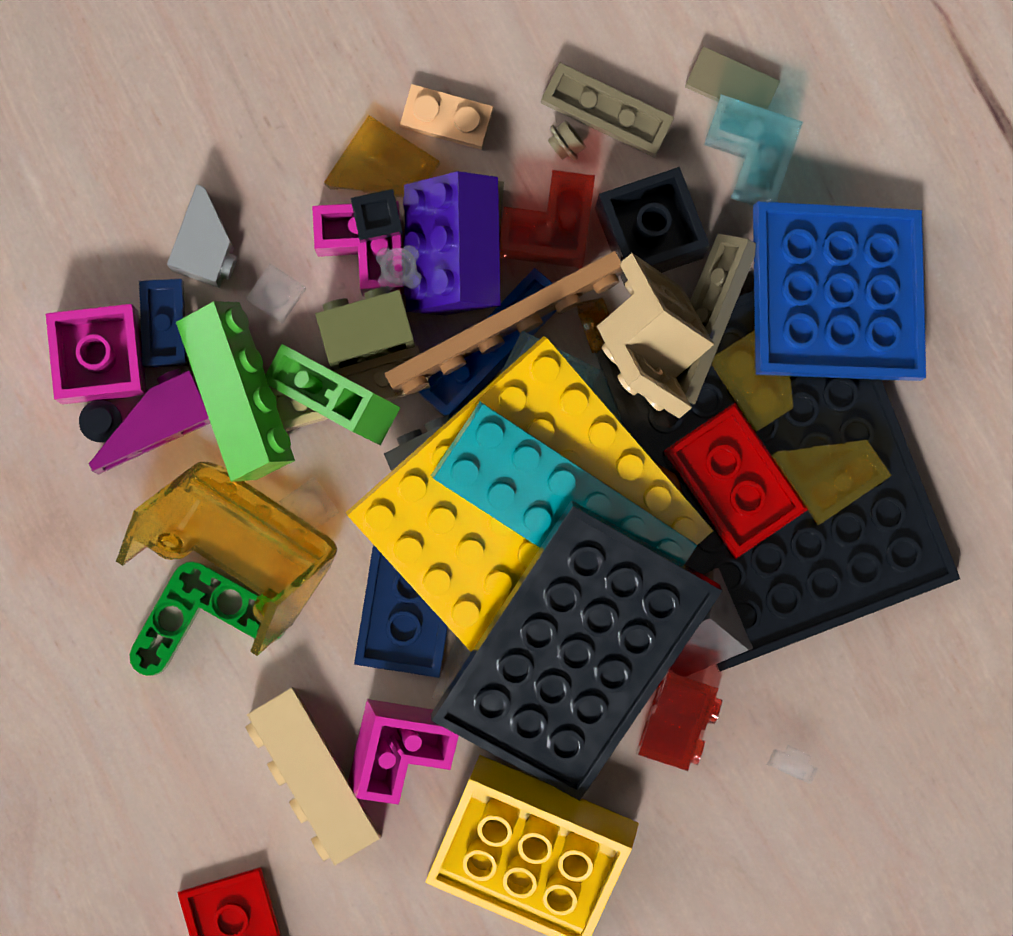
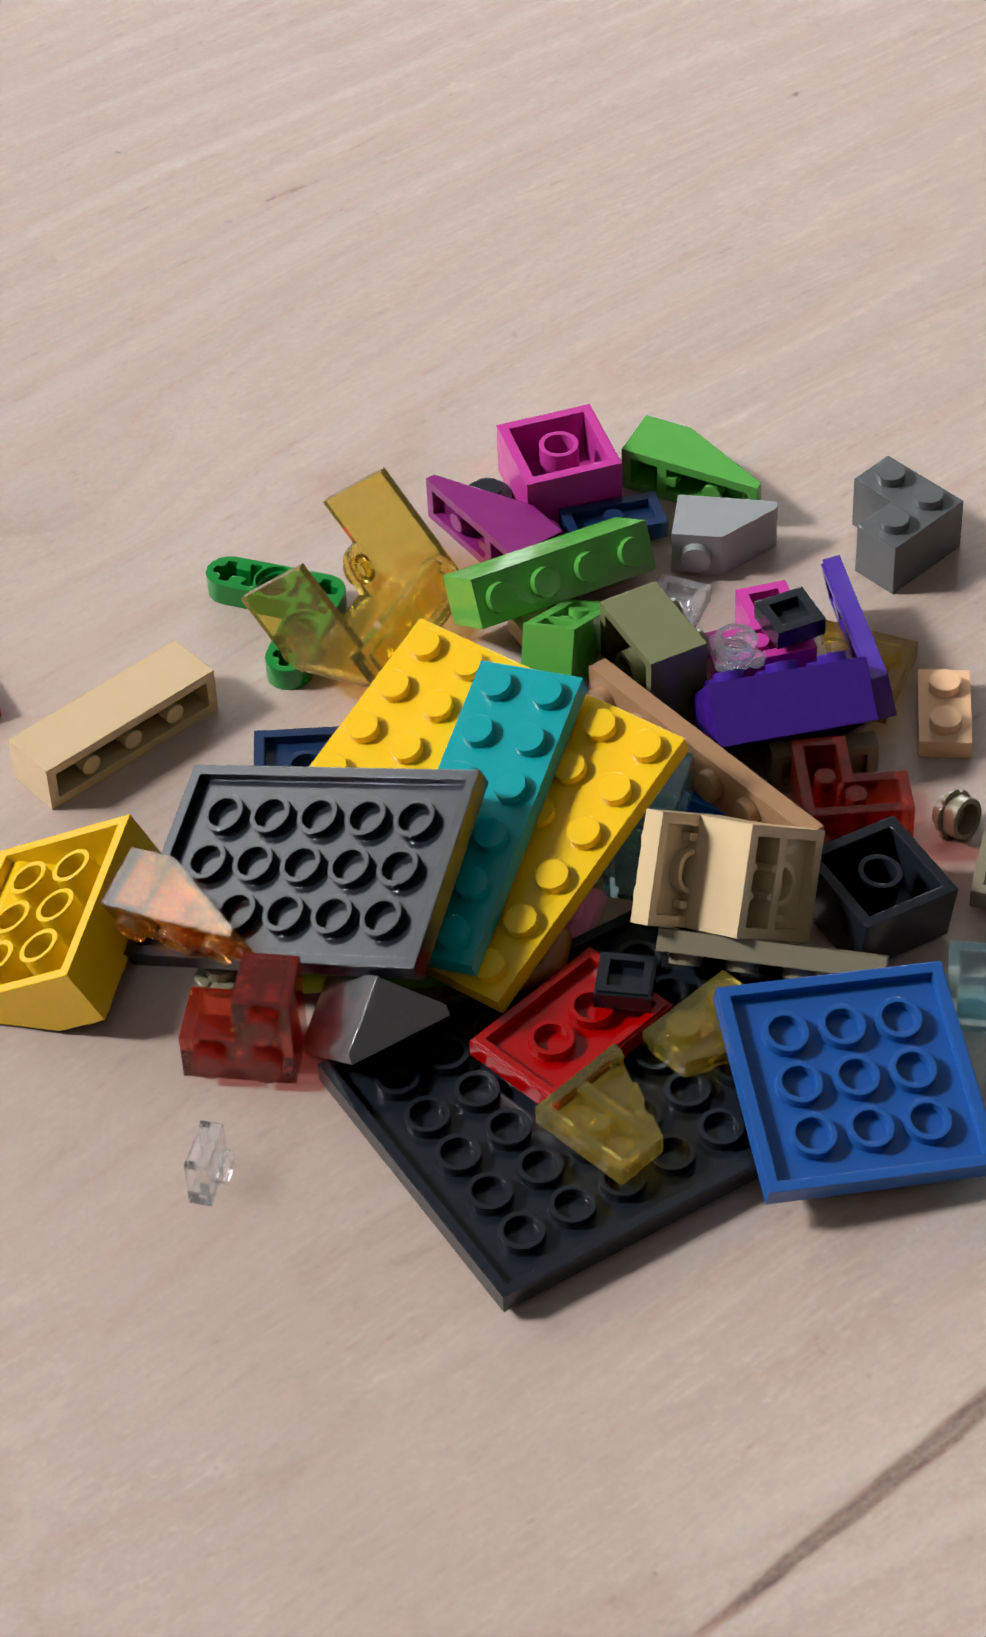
camera: 85 degrees right, 40 degrees down
dark pink brick [348,699,459,805] -> none
none -> clear orange slope [100,847,260,966]
none -> black tile [593,951,658,1013]
none -> bright green slope [621,415,761,503]
none -> dark purple tile [821,555,897,720]
none -> dark grey brick [852,456,964,594]

